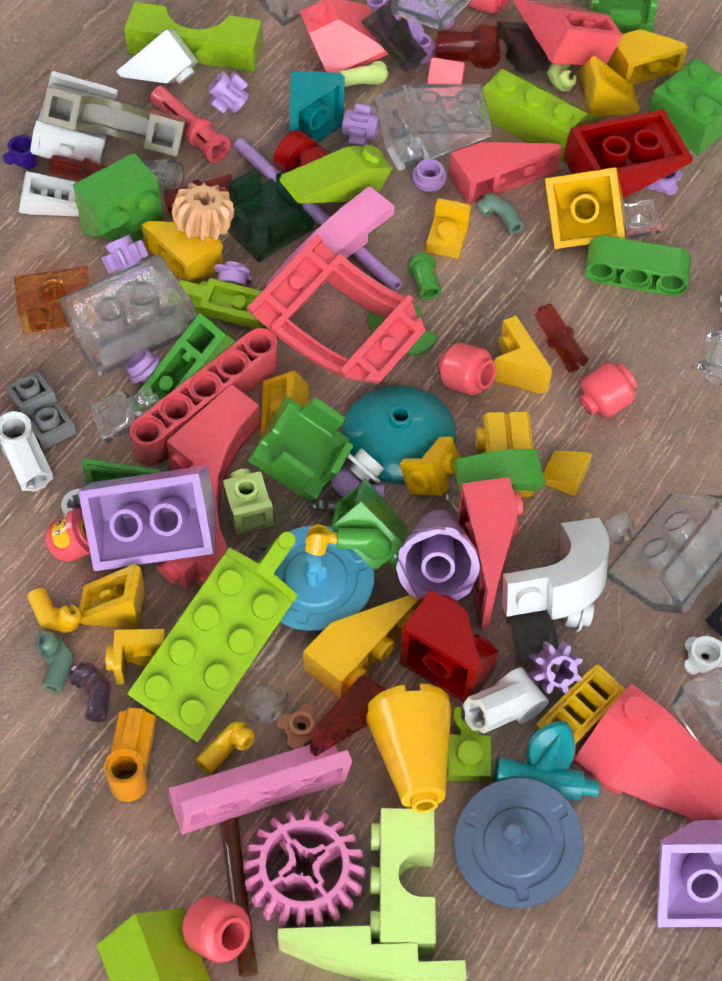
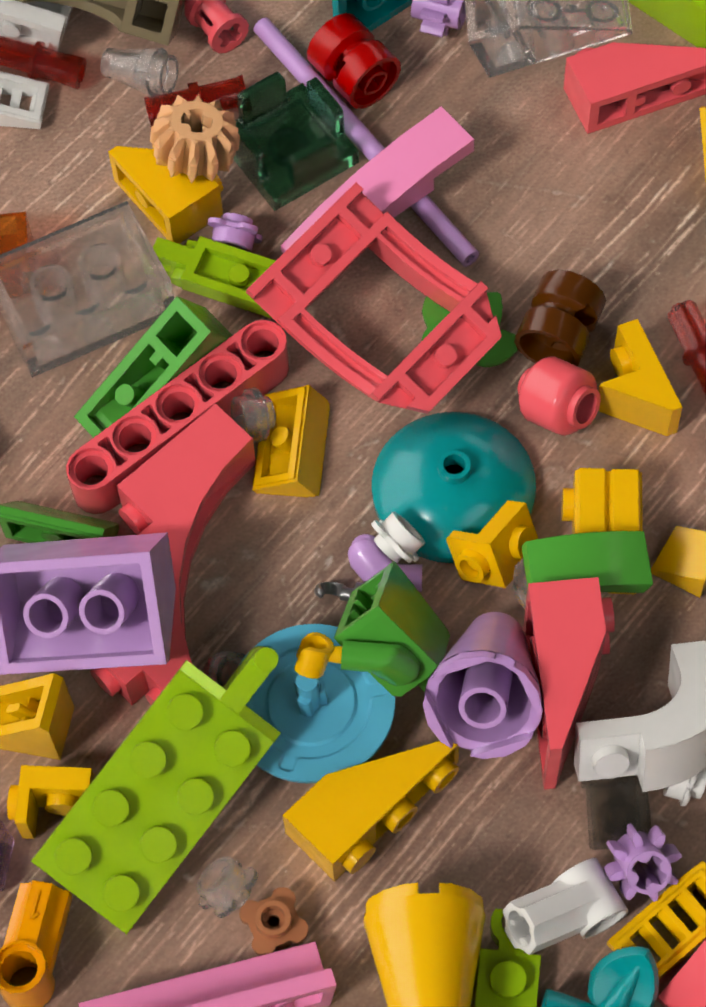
camera: 10 degrees right, 5 degrees up
bright green slope [73,153,163,242] -> none
clear plate [89,387,161,443] -> none
lavender gear [101,234,149,279] -> none
lavender plate [125,349,161,384] -> none
yellow arm [195,721,255,775] -> none
yellowish green brick [223,469,274,535] -> none
bright green panel [247,396,353,503] -> none
lime slope [279,145,393,203] -> none
clear red slope [309,674,387,757] -> none
red slope [399,589,499,703] -> none
bright green pin [408,252,442,300] -> none
lavender plate [412,159,446,192] -> none
yellow bracket [425,198,471,260] -> none
sand green arm [476,192,525,234] -> none
none -> clear plate [231,387,276,442]
none -> reddish brown wheel [514,270,606,366]

